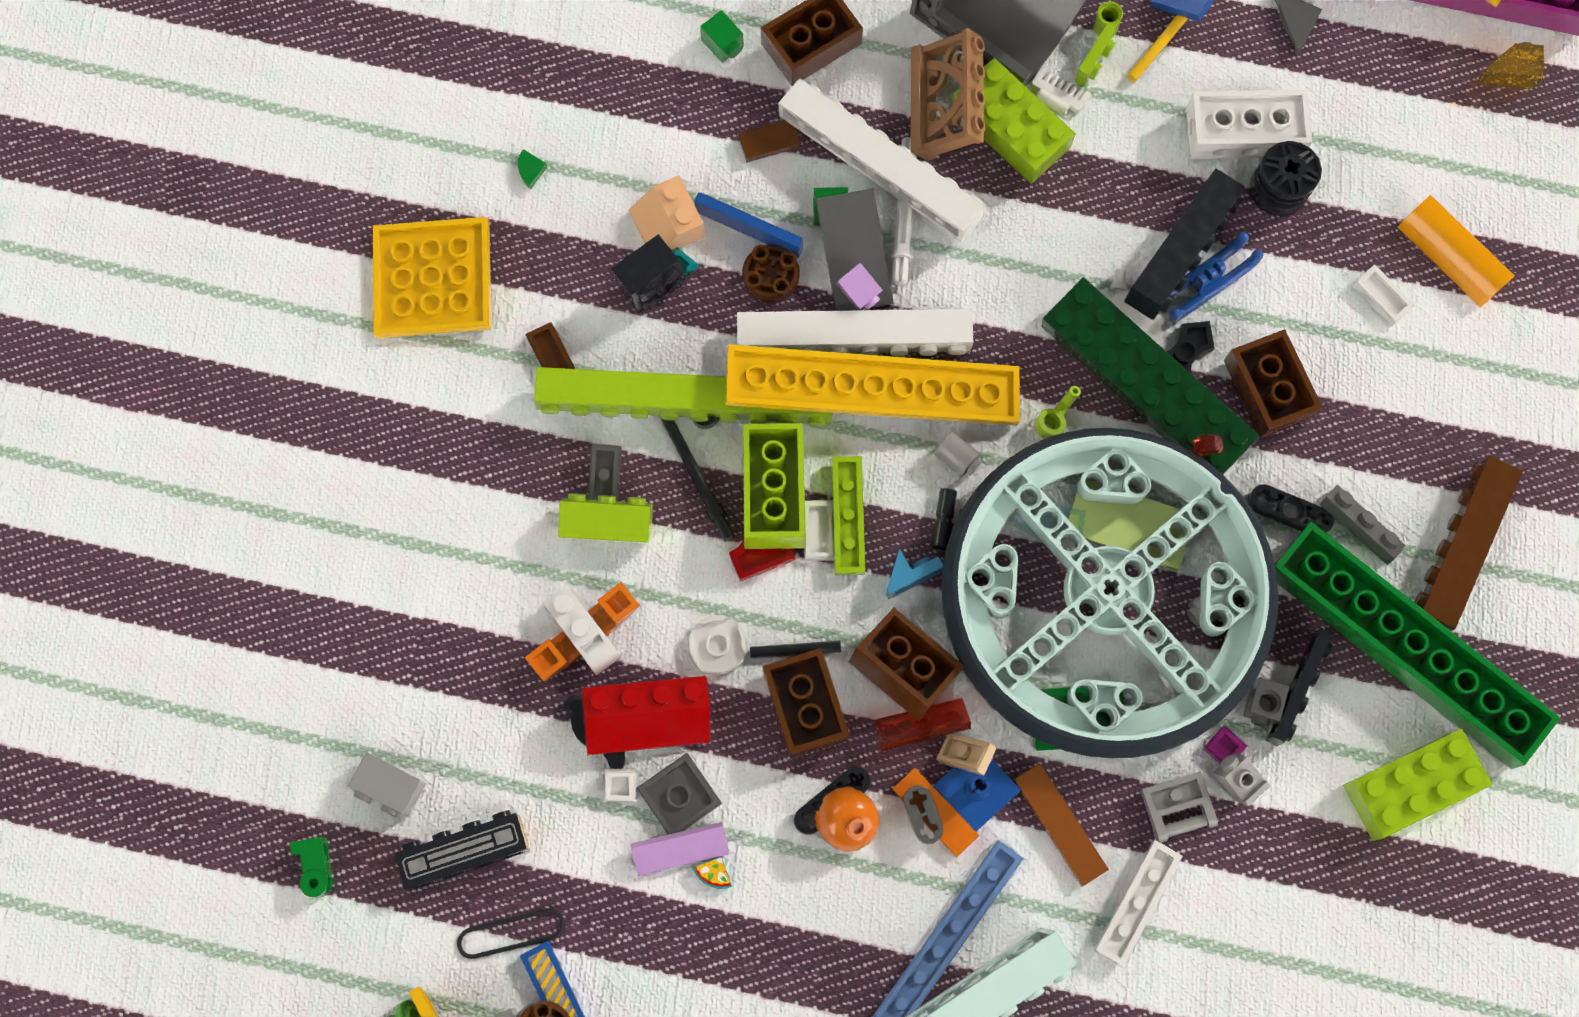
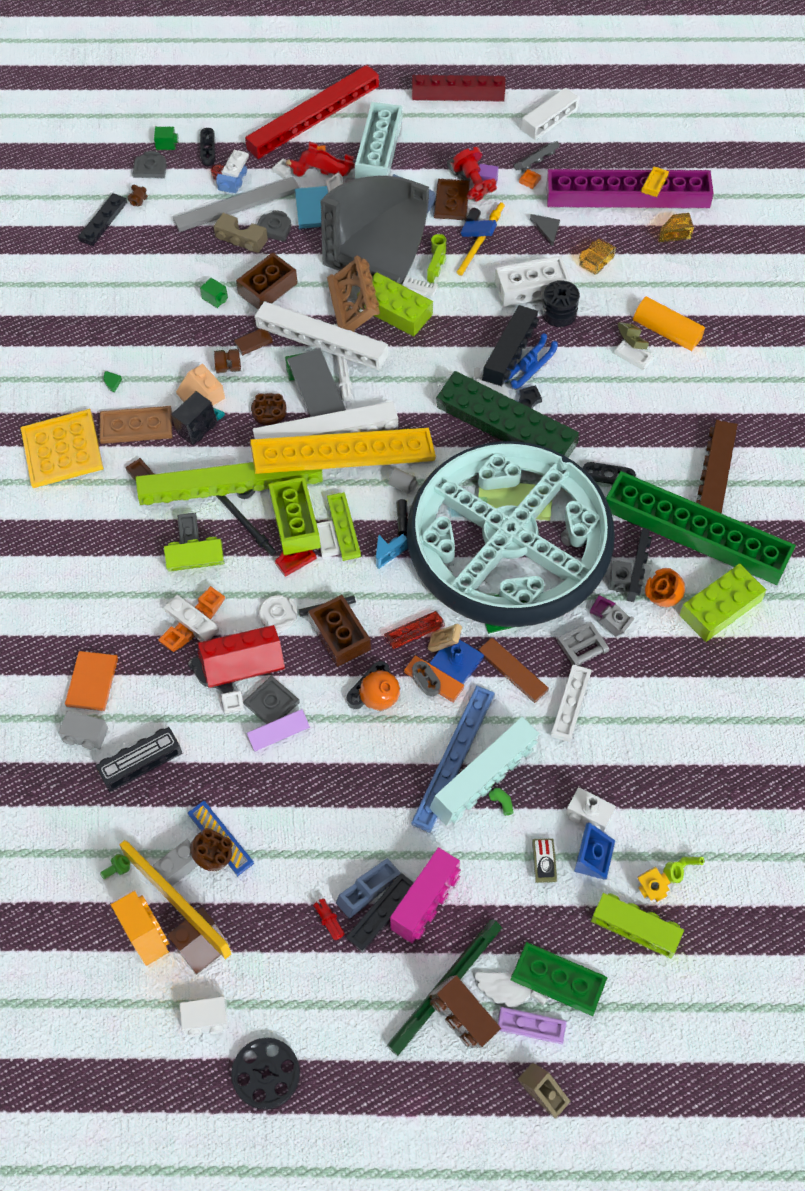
camera: 10 degrees left, 15 degrees down
green leg [290,837,333,898] -> none
black piece [457,908,565,959] -> none
tile [692,857,732,889] -> none
blue tile [694,192,803,258] -> none
lavender brick [835,263,883,310] -> none
reddish brown brick [848,607,965,721] -> none
lime plate [1034,386,1081,439] -> none
clear red tile [1192,434,1223,455] -> none
reddish brown brick [1224,329,1323,439] -> none
dark grey plate [1320,484,1406,565] -> none
none -> orange tile [65,651,118,711]
none -> medium nougat tile [100,406,172,444]
none -> reddish brown wheel [214,349,241,373]
none -> clear yellow brick [579,238,616,275]
none -> olive slope [618,322,649,350]
none -> orange cylinder [645,568,685,608]

